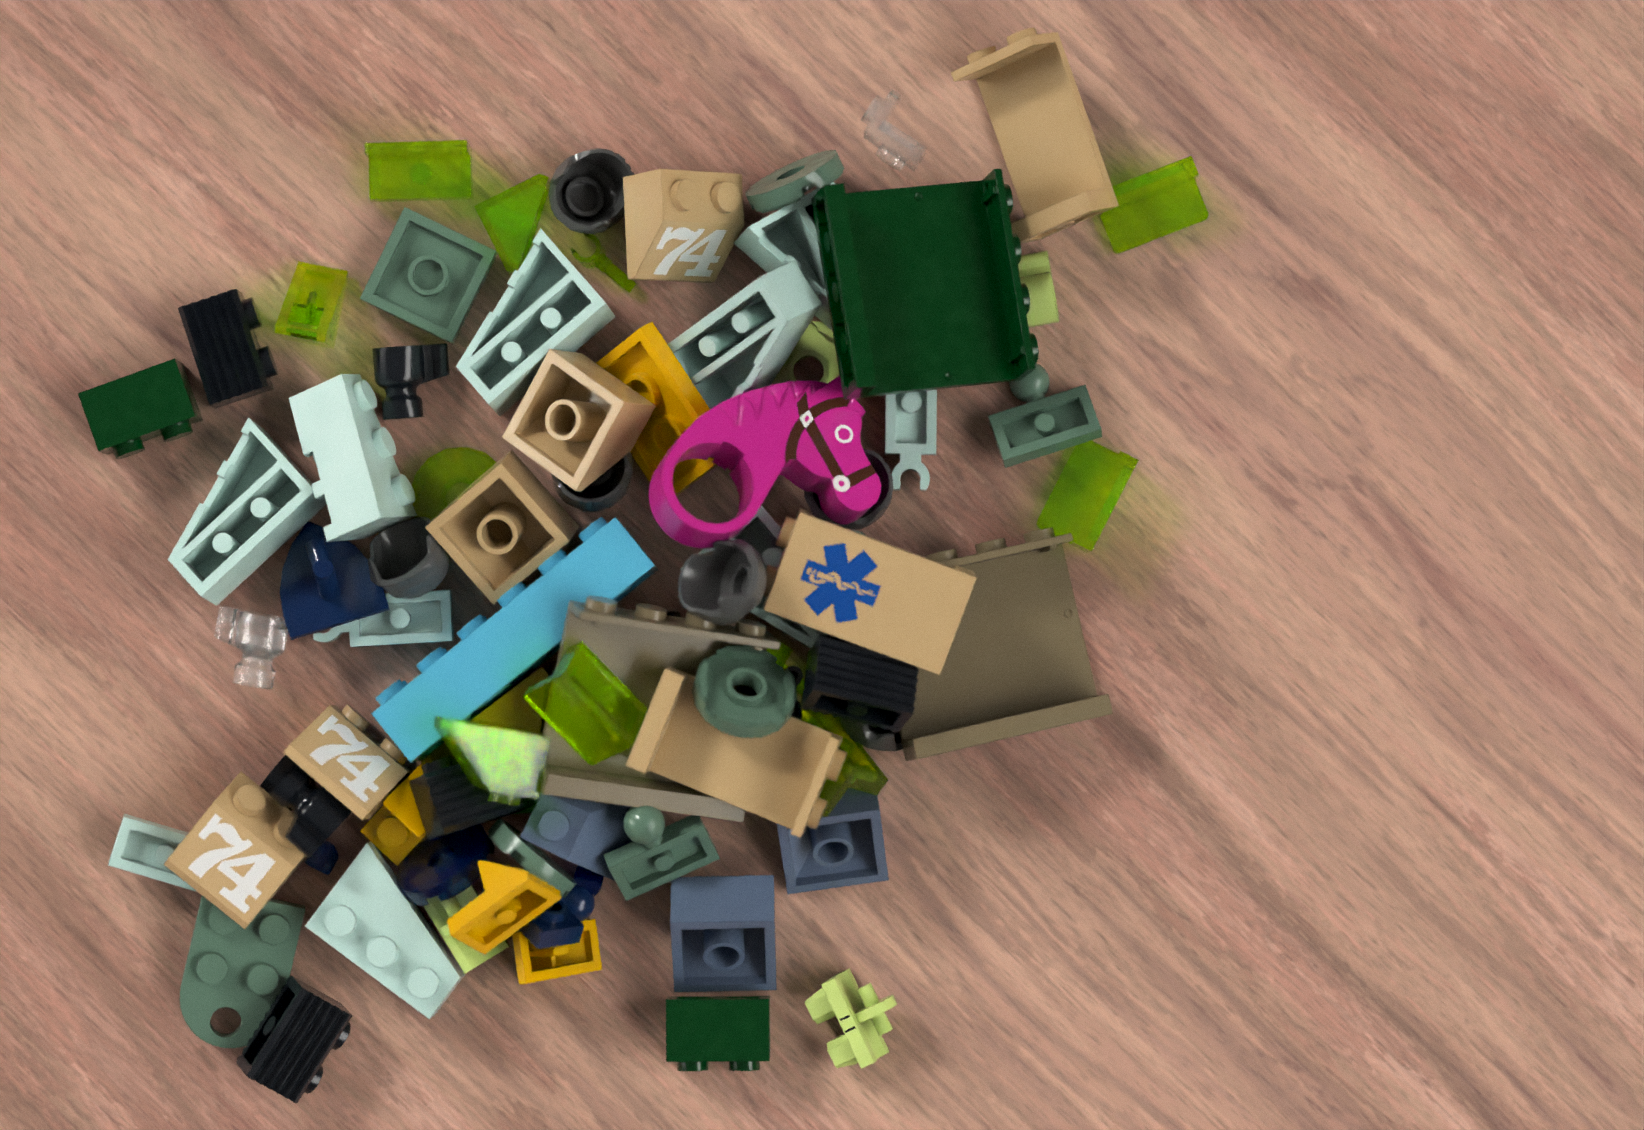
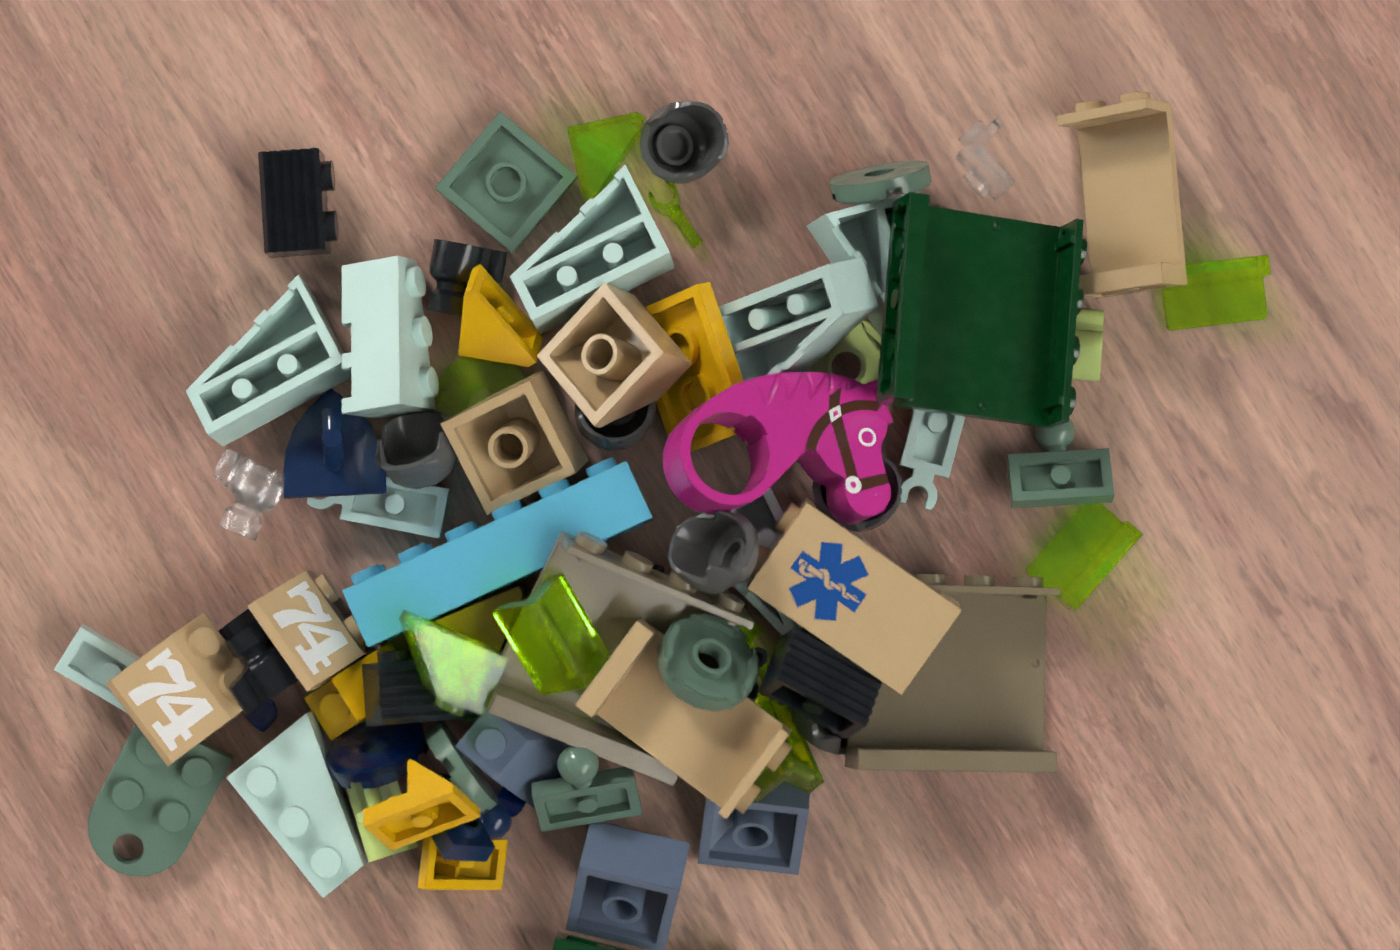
camera: 15 degrees right, 0 degrees up
dark green brick [78,358,203,459] -> none
black brick [236,976,353,1103] -> none
clear neon green slope [275,261,348,349] -> none
clear neon green panel [364,140,473,202] -> none
tan slope [623,169,744,283] -> none
none -> yellow slope [458,264,544,367]

